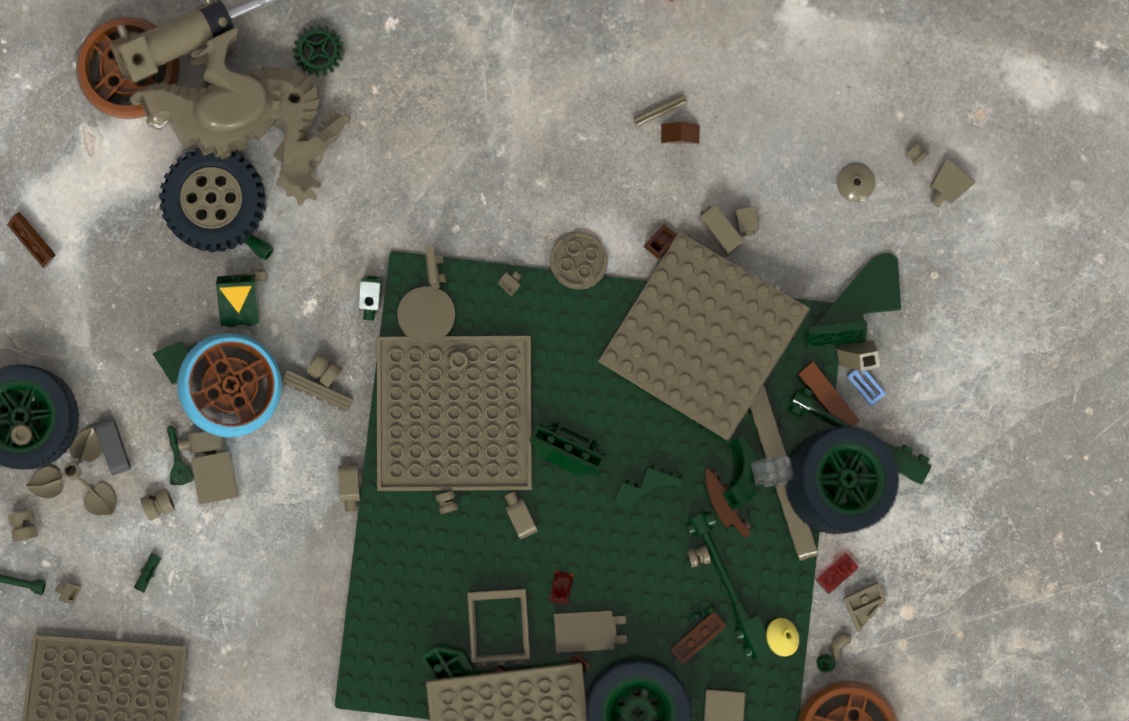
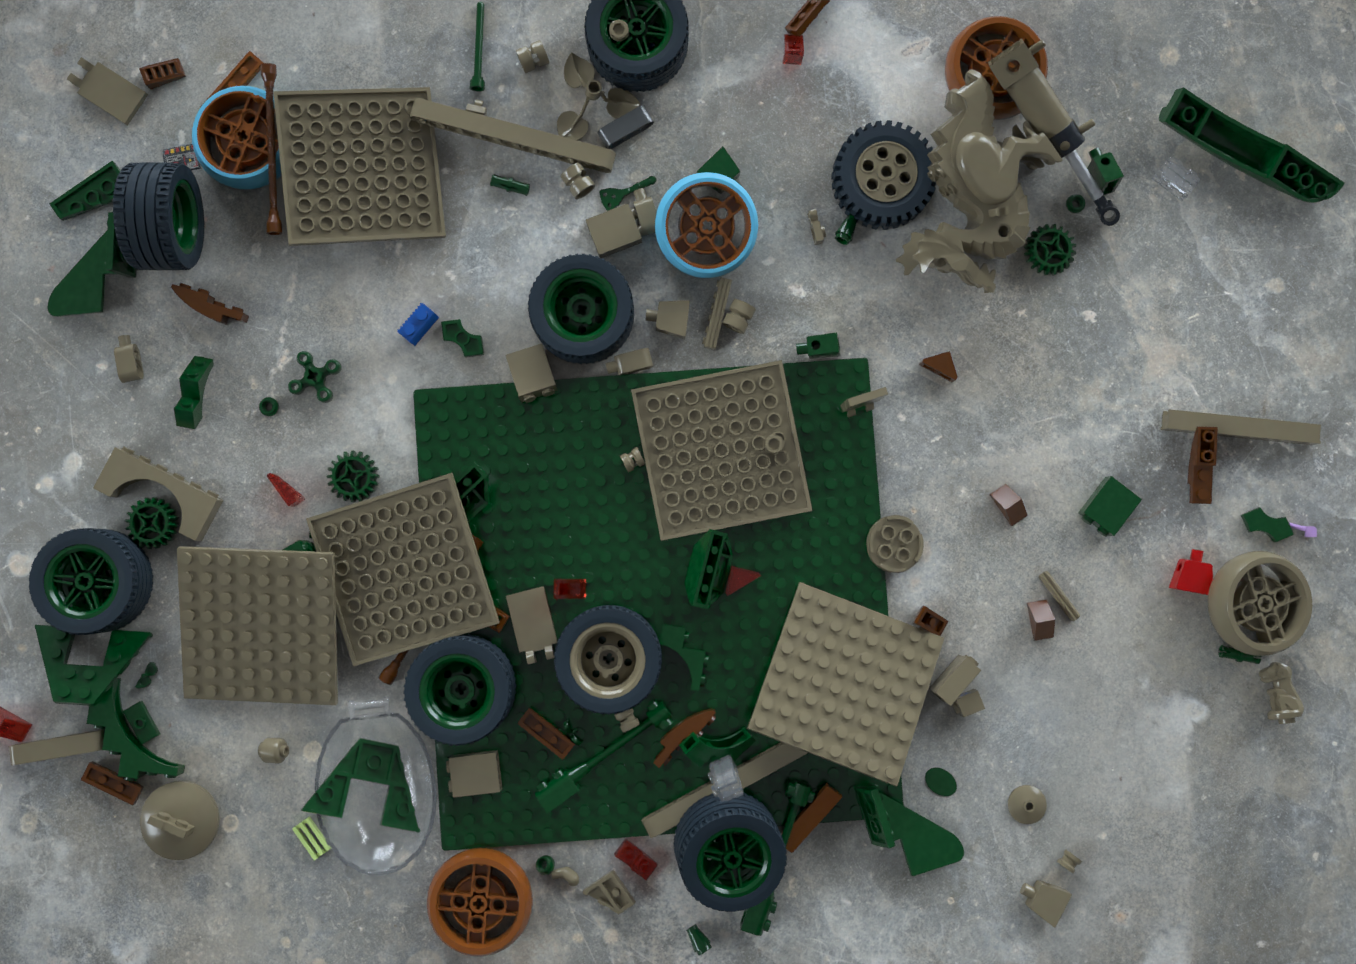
camera: 75 degrees right, 0 degrees up
dark green brick [216,274,261,327] -> none
dark tan tile [397,286,455,343] -> none
dark tan window [468,589,530,666] -> none
dark tan tile [498,271,522,297] -> none
dark tan piece [504,491,538,540] -> none
light yellow dish [766,618,799,656] -> none
dark tan slope [836,340,880,371] -> none
light blue tile [847,370,886,406] -> none
none -> blue brick [397,303,439,346]
none -> dark tan beam [410,98,616,173]
none -> dark green tile [441,319,484,358]
none -> dark tan brick [505,343,558,403]
none -> wheel [528,253,634,364]
none -> wheel [554,605,662,715]
none -> dark tan torso [645,300,690,339]
none -> dark green cone [686,924,712,956]
none -> clear red slope [725,566,761,596]
none -> clear red slope [783,34,804,65]
none -> reddish brown slope [919,351,958,382]
none -> dark green sticker [925,767,957,796]
none -> reddish brown slope [990,484,1028,526]
none -> dark green plate [1066,194,1085,213]
none -> dark green brick [1078,476,1142,537]

